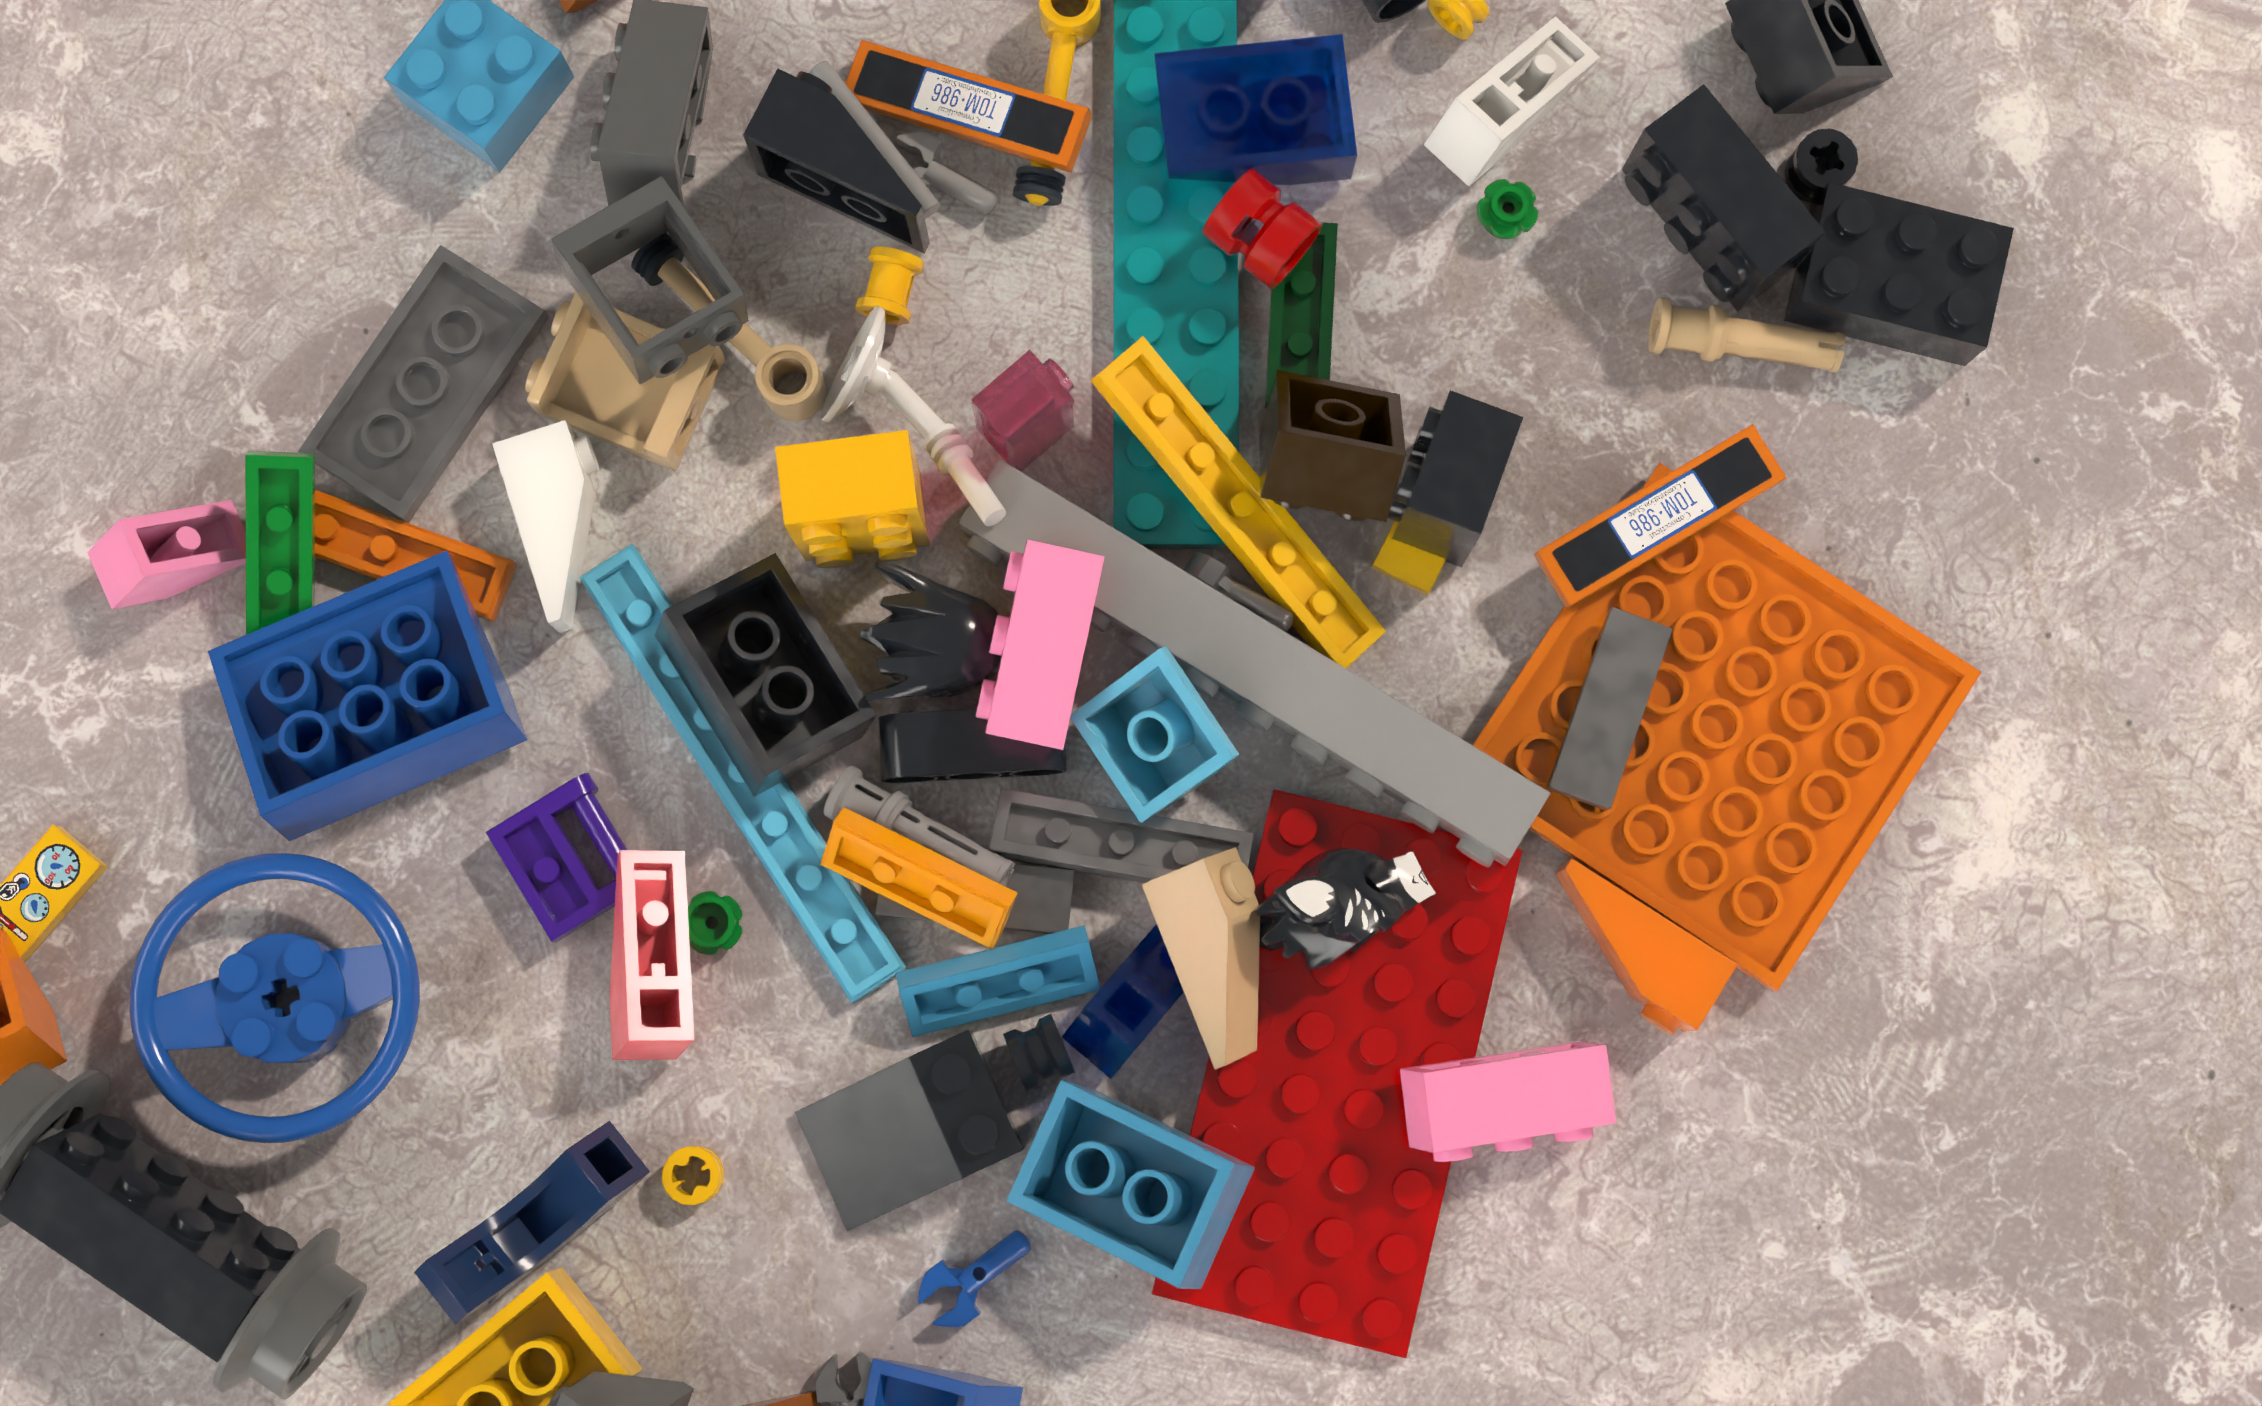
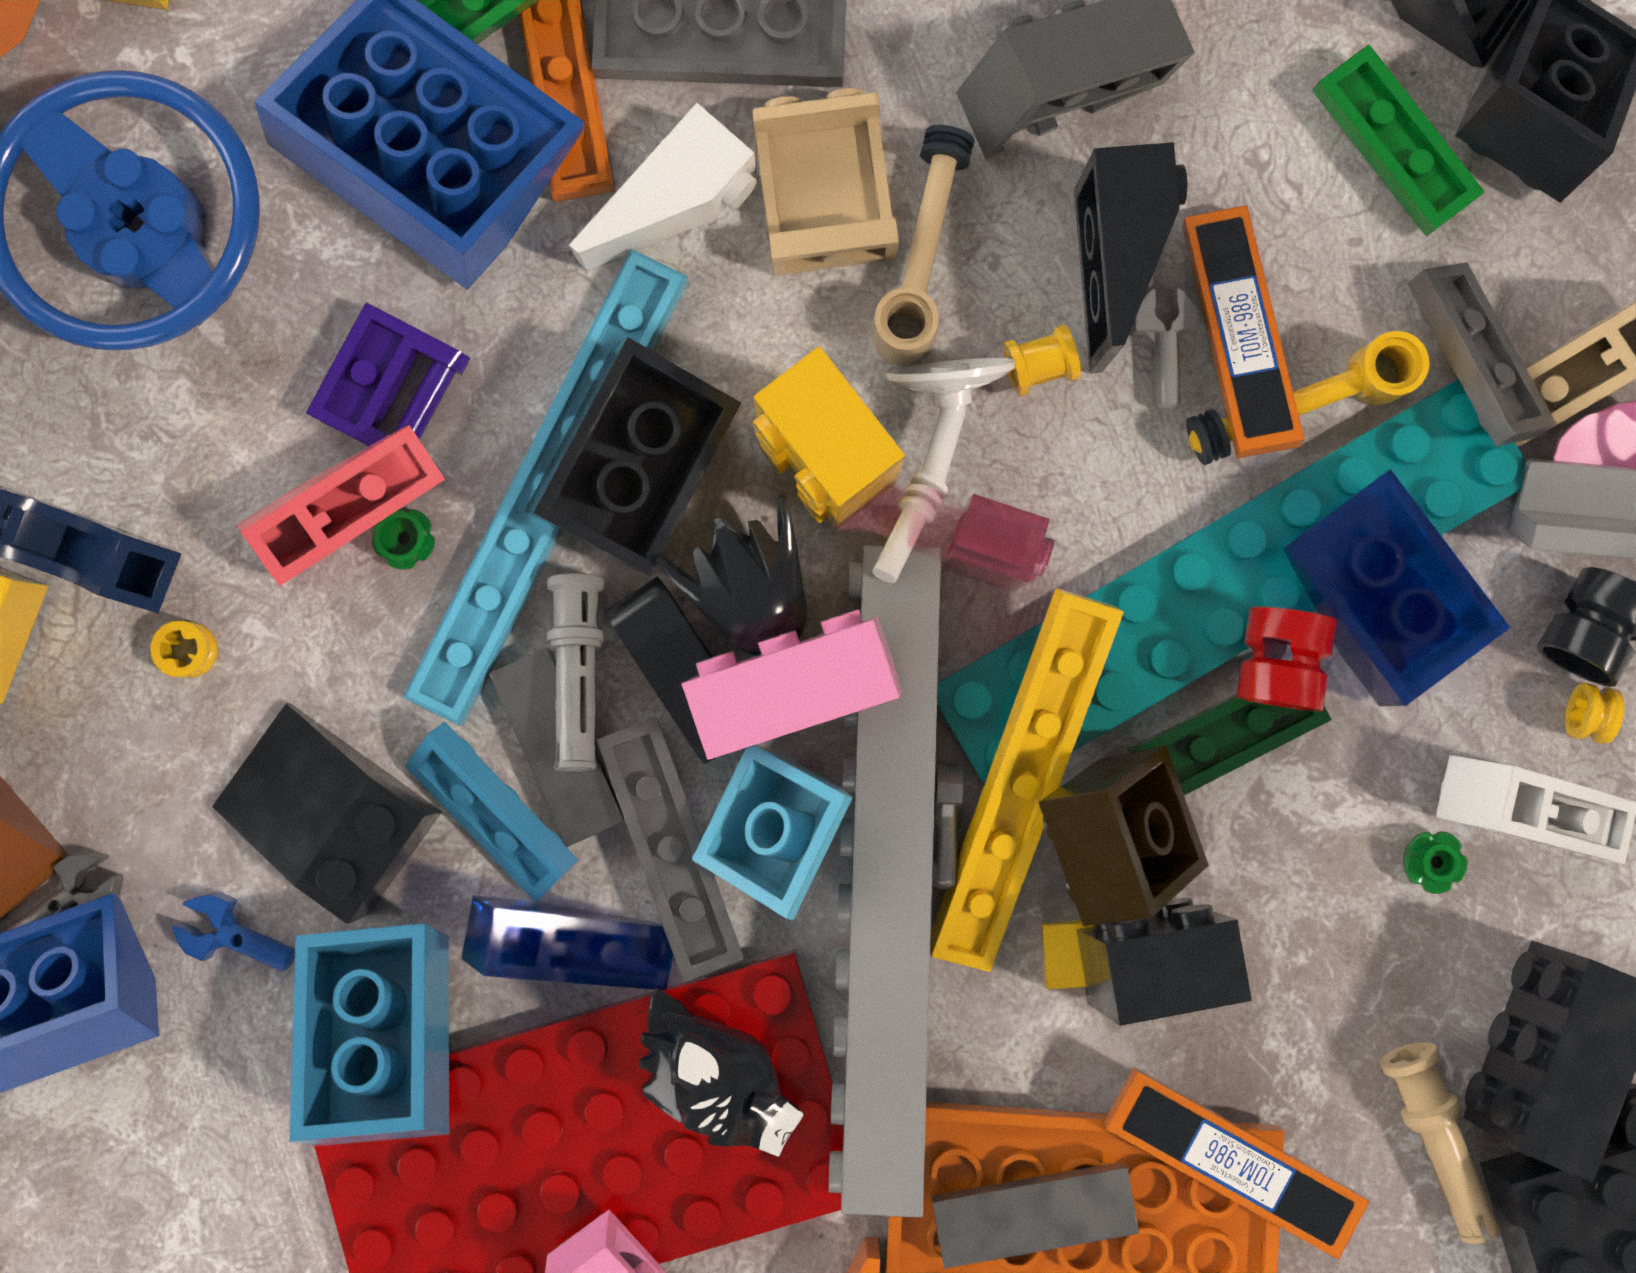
camera: 65 degrees right, 5 degrees up
dark grey window [551,176,749,385] -> none
light grey bar [809,61,940,219] -> none
light orange tile [820,807,1018,950] -> none
black wheel [1003,1014,1076,1093] -> none
tan slope [1141,847,1260,1069] -> none

